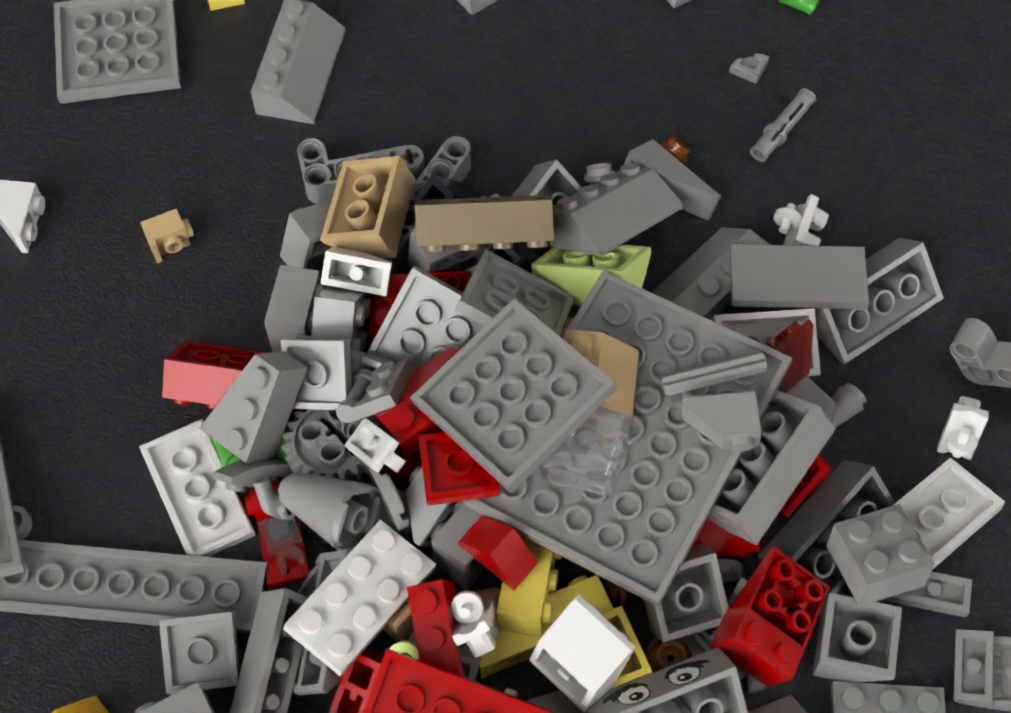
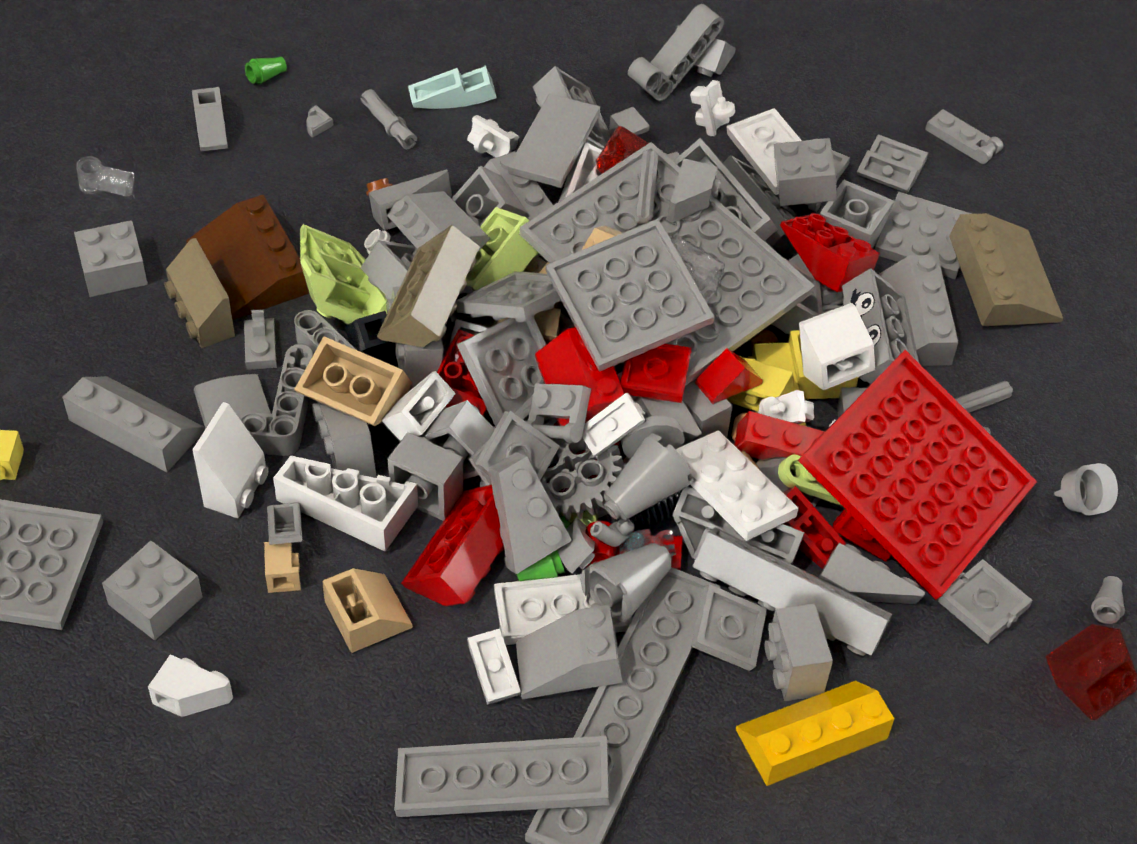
camera: 75 degrees left, 10 degrees down
none -> light grey brick [102,541,203,640]
none -> dark tan slope [164,238,235,349]
none -> reddish brown slope [186,194,309,320]
none -> white slope [192,402,268,518]
none -> light grey slope [194,374,271,429]
none -> light grey plate [244,310,277,370]
none -> light grey slope [267,503,302,545]
none -> white wedge [273,456,418,551]
none -> yellowish green wedge [300,224,387,325]
none -> tan slope [322,568,412,653]
none -> light aqua slope [408,66,497,109]
none -> light grey brick [452,166,527,227]
none -> white plate [467,629,521,705]
none -> light grey slope [516,604,622,699]
none -> light grey cone [580,543,671,625]
none -> light grey panel [609,107,649,154]

